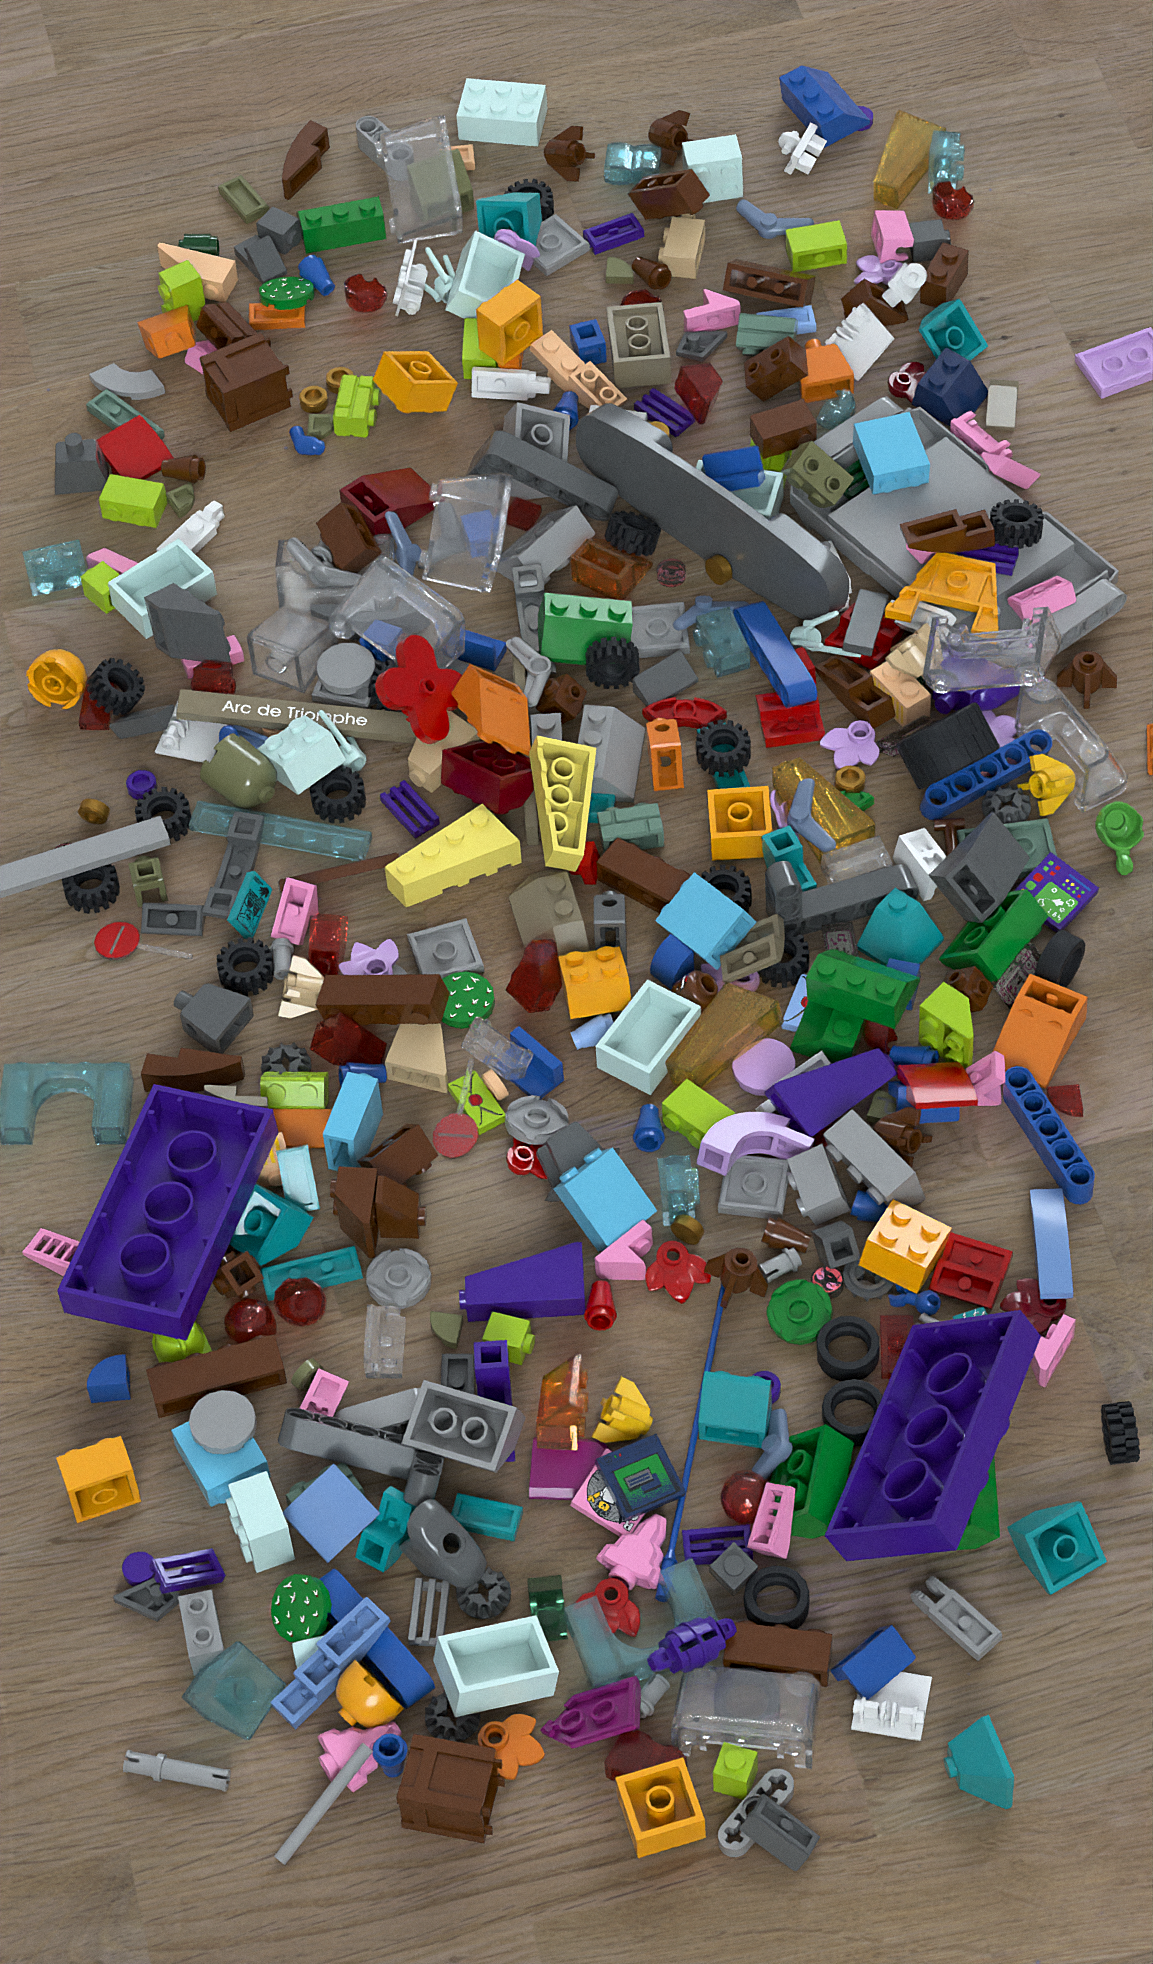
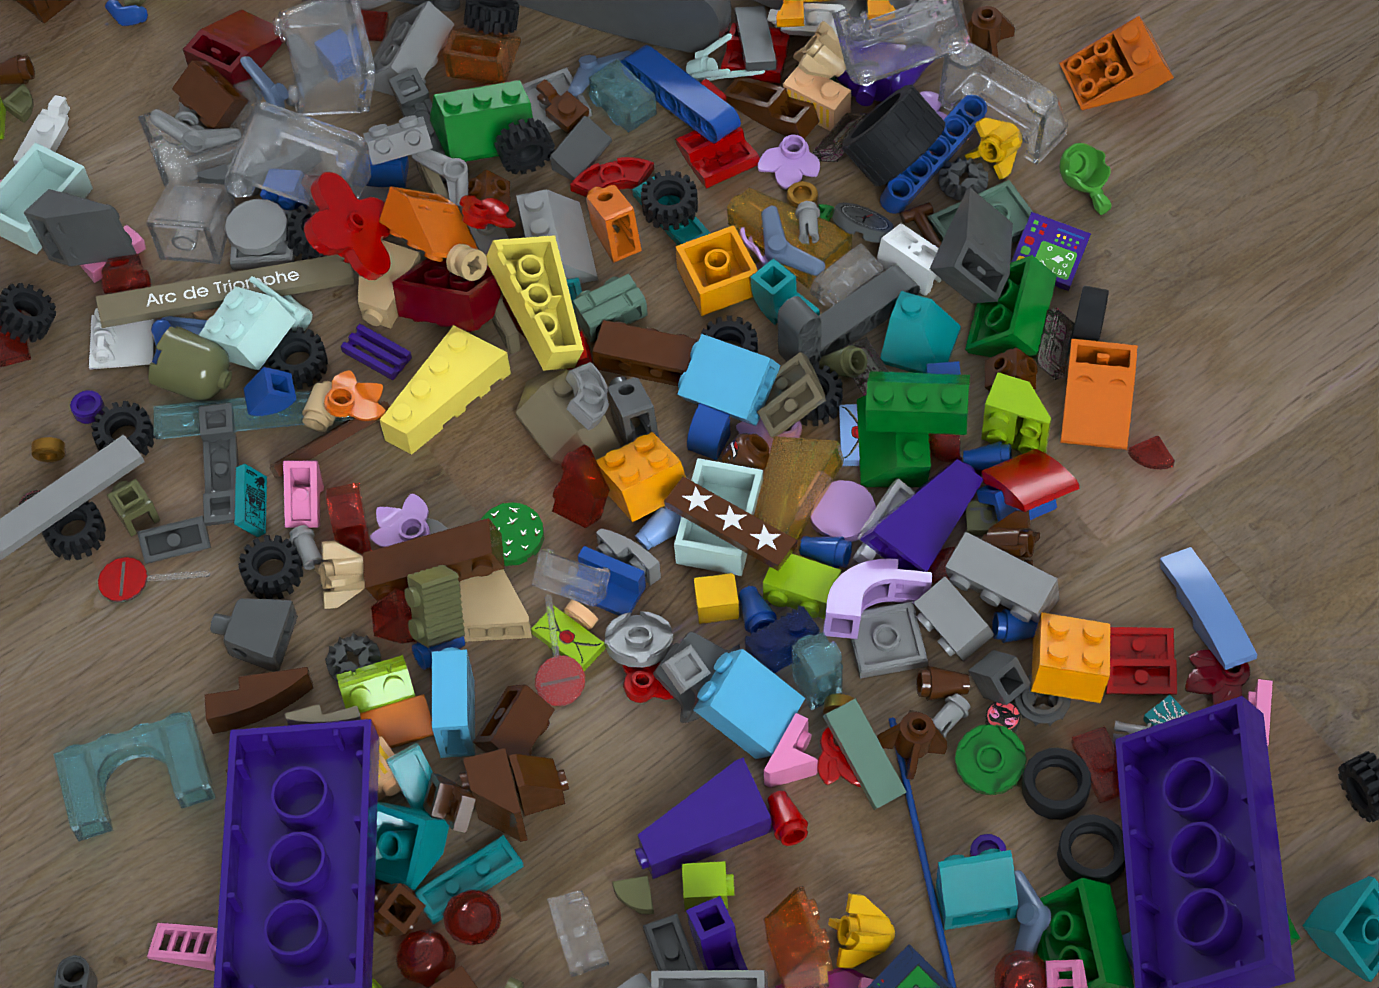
camera: 20 degrees left, 5 degrees up
dark grey slope [109,704,175,739] -> none
light grey tile [366,1248,431,1309] -> none
light grey tile [407,918,485,979] -> none
clear smoke tile [657,559,686,587] -> none
pearl gold tile [705,554,733,585] -> none
blue arm [888,1284,941,1316] -> none
bright pink slope [965,1051,1005,1106] -> none
blue beam [1003,1066,1095,1205] -> none
none -> blue brick [243,367,297,416]
none -> tan brick [302,381,336,432]
none -> orange plate [324,370,386,421]
none -> light grey plate [363,115,433,165]
none -> olive brick [405,565,465,648]
none -> reddish brown slope [423,773,476,833]
none -> tan wheel [446,244,487,281]
none -> red plate [459,195,516,229]
none -> reddish brown plate [536,79,589,134]
none -> light grey tile [565,362,609,431]
none -> light grey slope [596,528,661,586]
none -> light grey tile [660,644,711,695]
none -> reddish brown tile [664,476,797,571]
none -> yellow panel [694,573,739,624]
none -> clear blue brick [745,606,820,674]
none -> light grey pin [795,201,820,244]
none -> blue cone [799,536,852,569]
none -> olive cone [819,345,868,378]
none -> sand green tile [823,698,907,810]
none -> dark grey tile [832,203,894,243]

